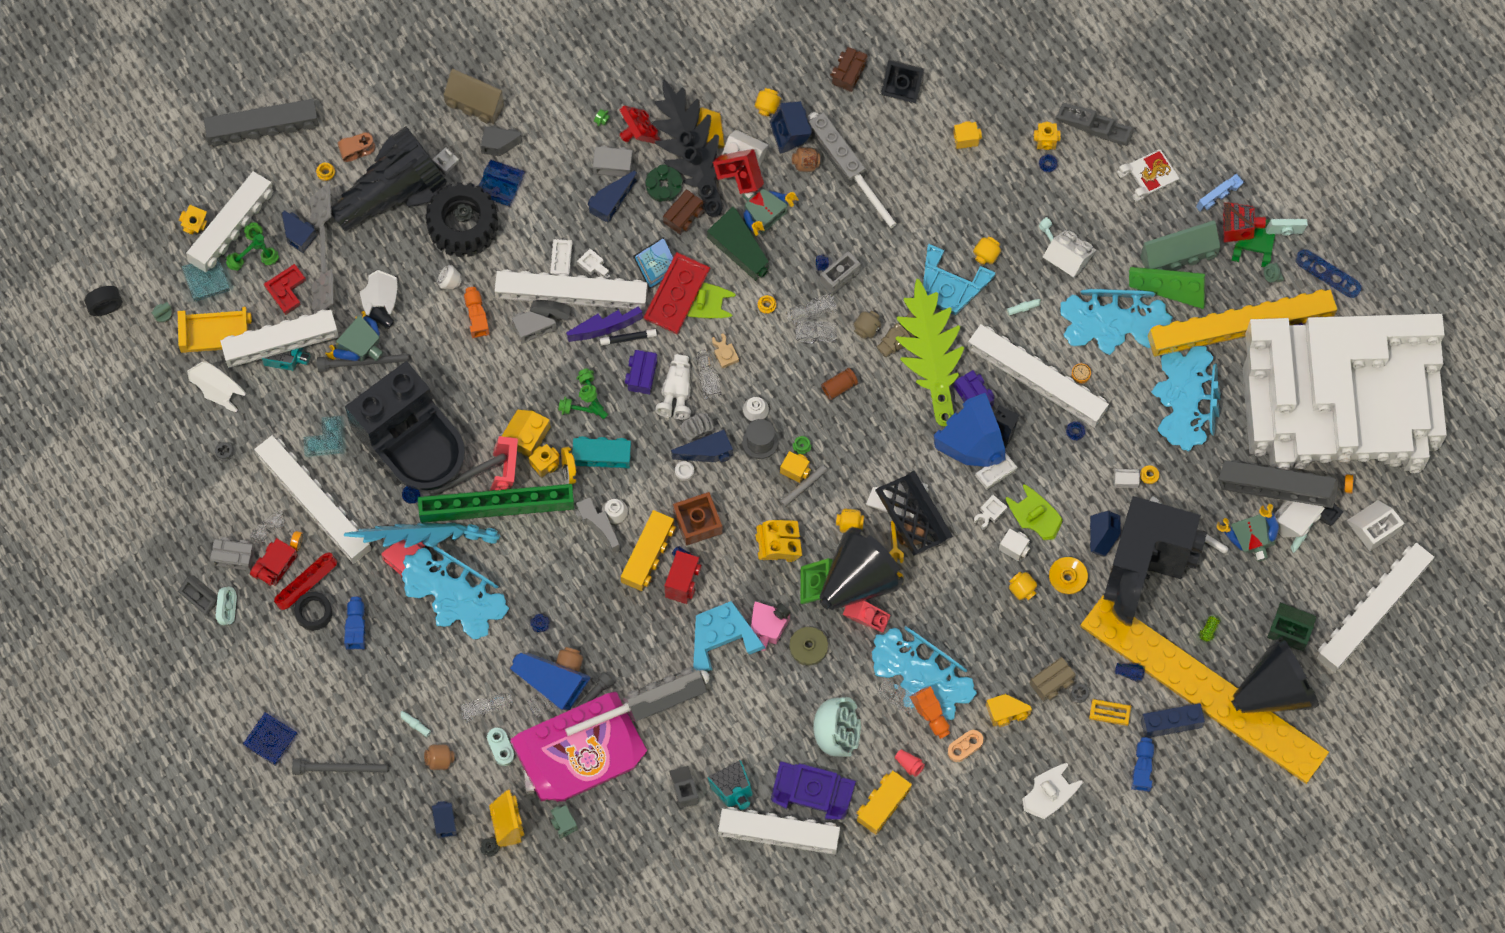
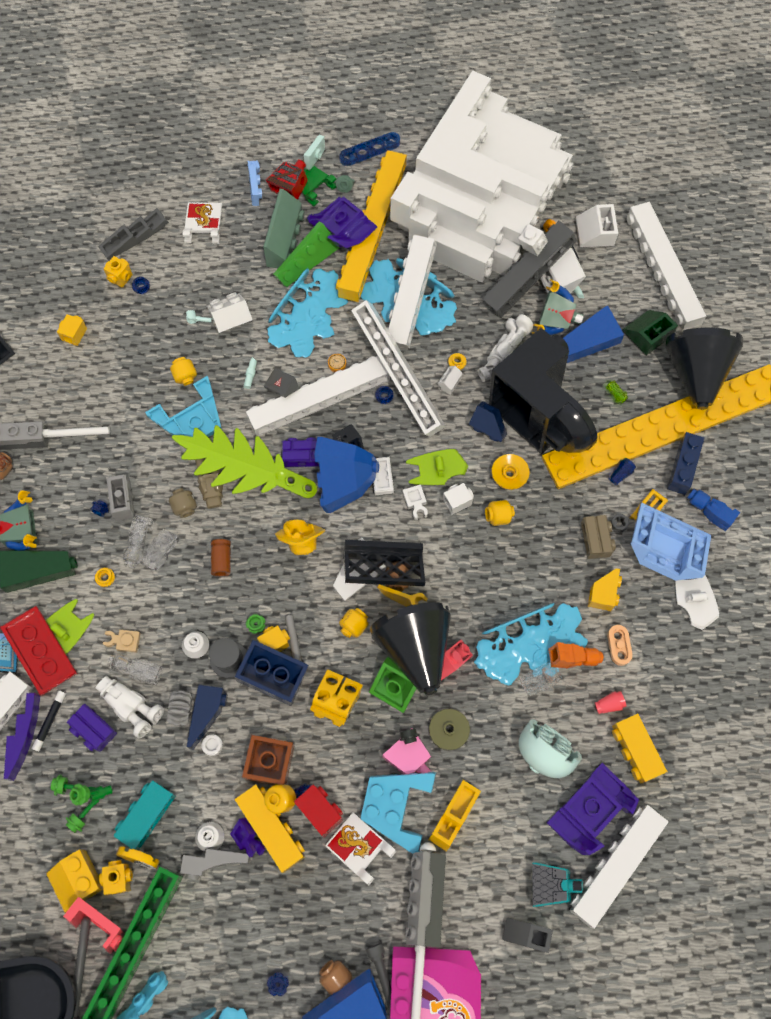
camera: 60 degrees left, 0 degrees up
none -> dark purple plate [230,818,266,858]
none -> dark blue slope [235,640,309,706]
none -> dark grey slope [264,369,299,398]
none -> yellow head [264,784,296,814]
none -> yellow hat [275,519,326,555]
none -> dark purple piece [307,197,377,248]
none -> flag [325,813,397,886]
none -> white brick [351,300,446,437]
none -> white brick [387,235,437,348]
none -> yellow slope [429,780,481,852]
none -> white piece [485,314,533,371]
none -> white brick [518,224,548,256]
none -> blue slope [563,306,624,363]
none -> light blue slope [631,503,711,581]

